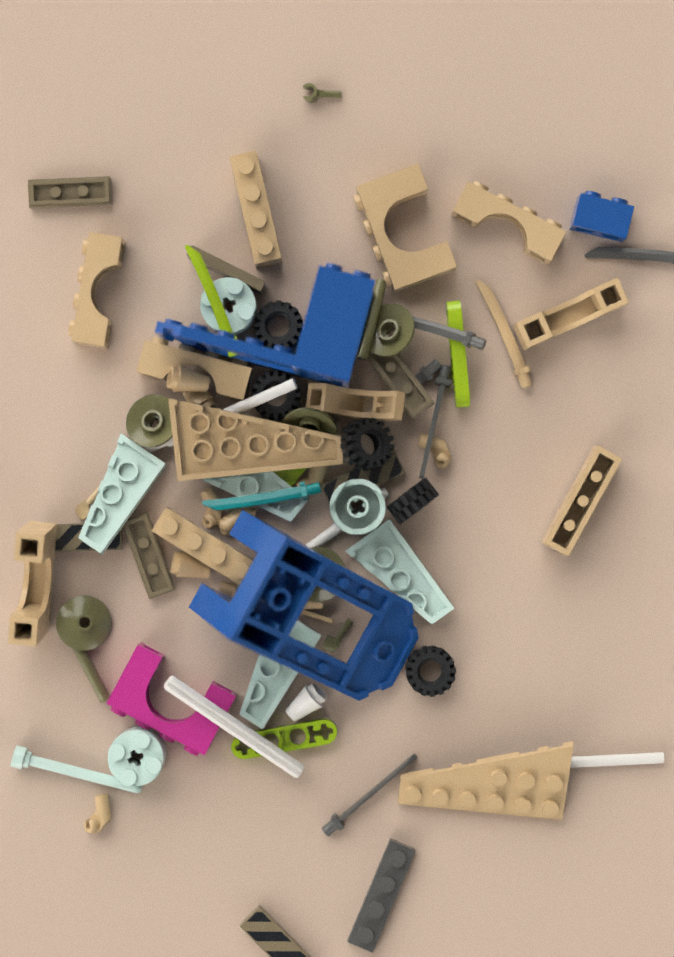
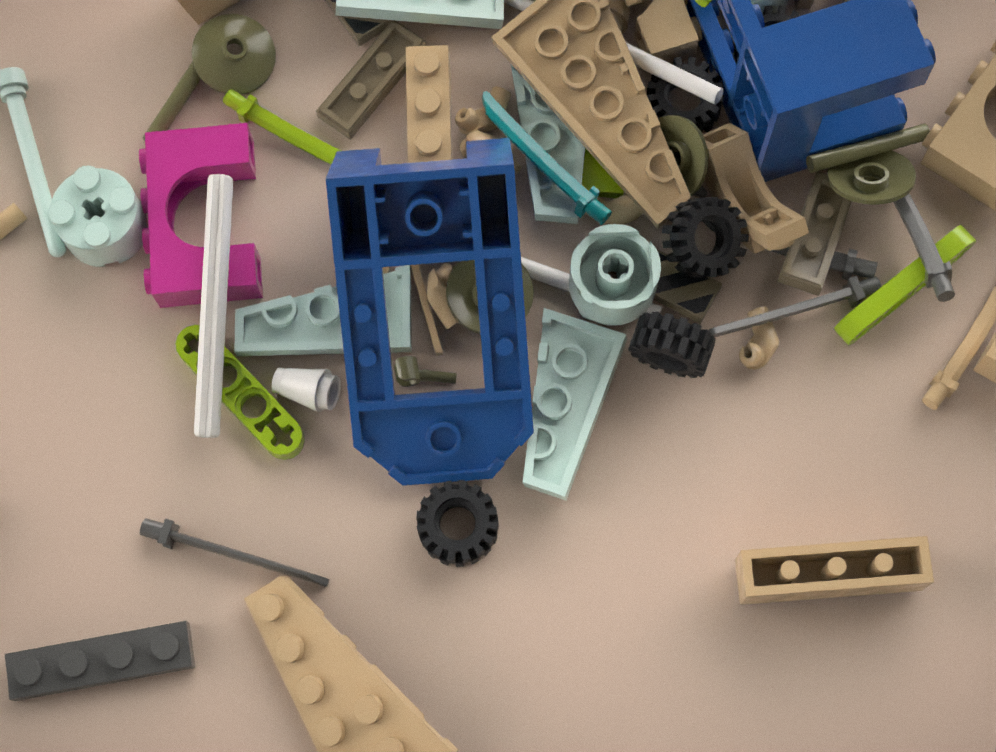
camera: 60 degrees right, 15 degrees down
tan cone [170,550,211,579] -> none
none -> lime sword [223,89,341,165]

